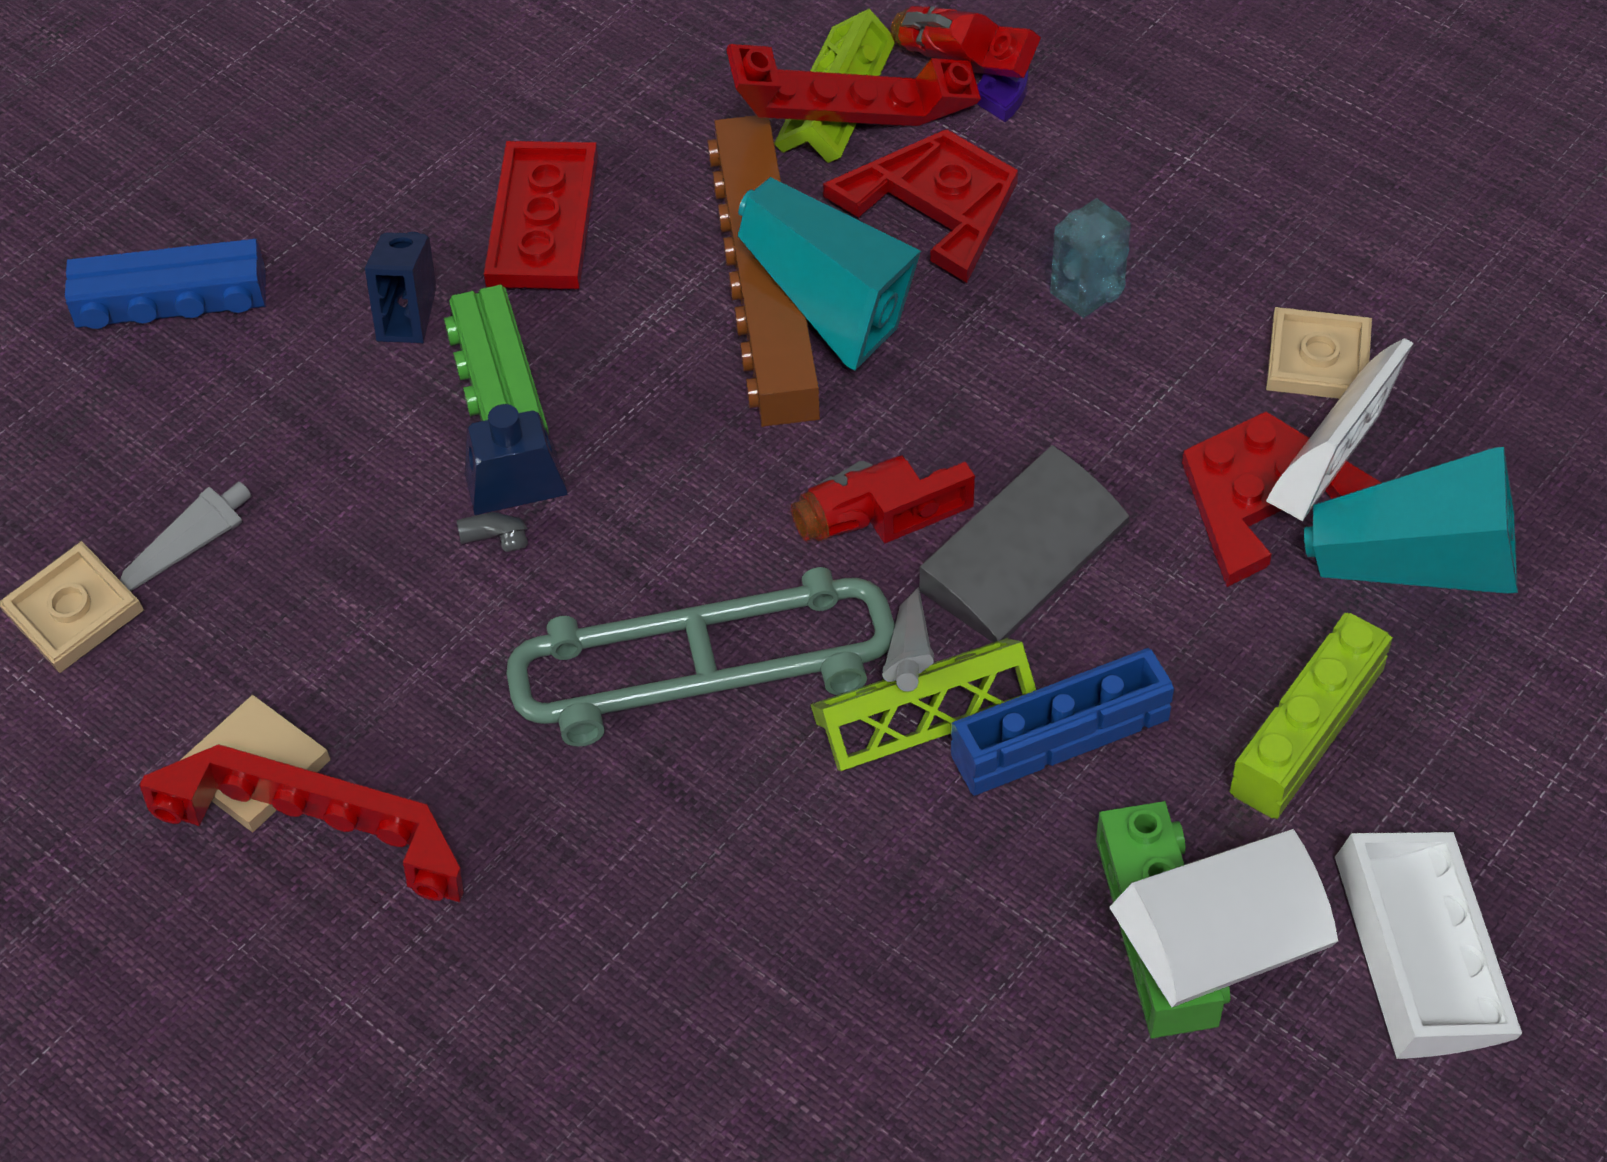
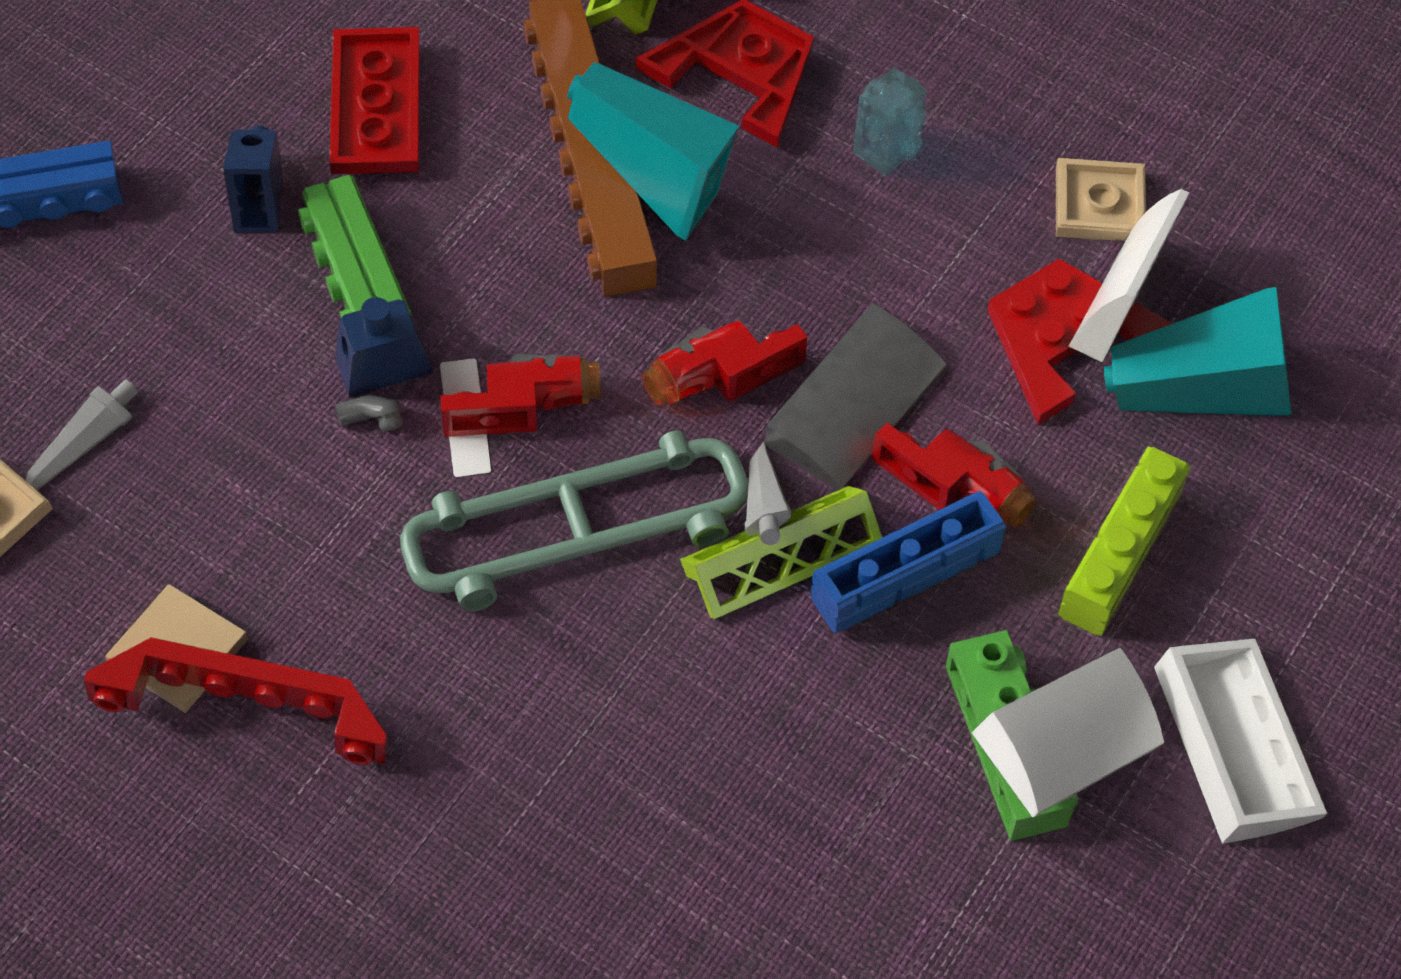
camera: 10 degrees left, 5 degrees up
none -> red plate [440,353,601,437]
none -> white sticker [440,358,491,477]
none -> red plate [871,423,1037,528]

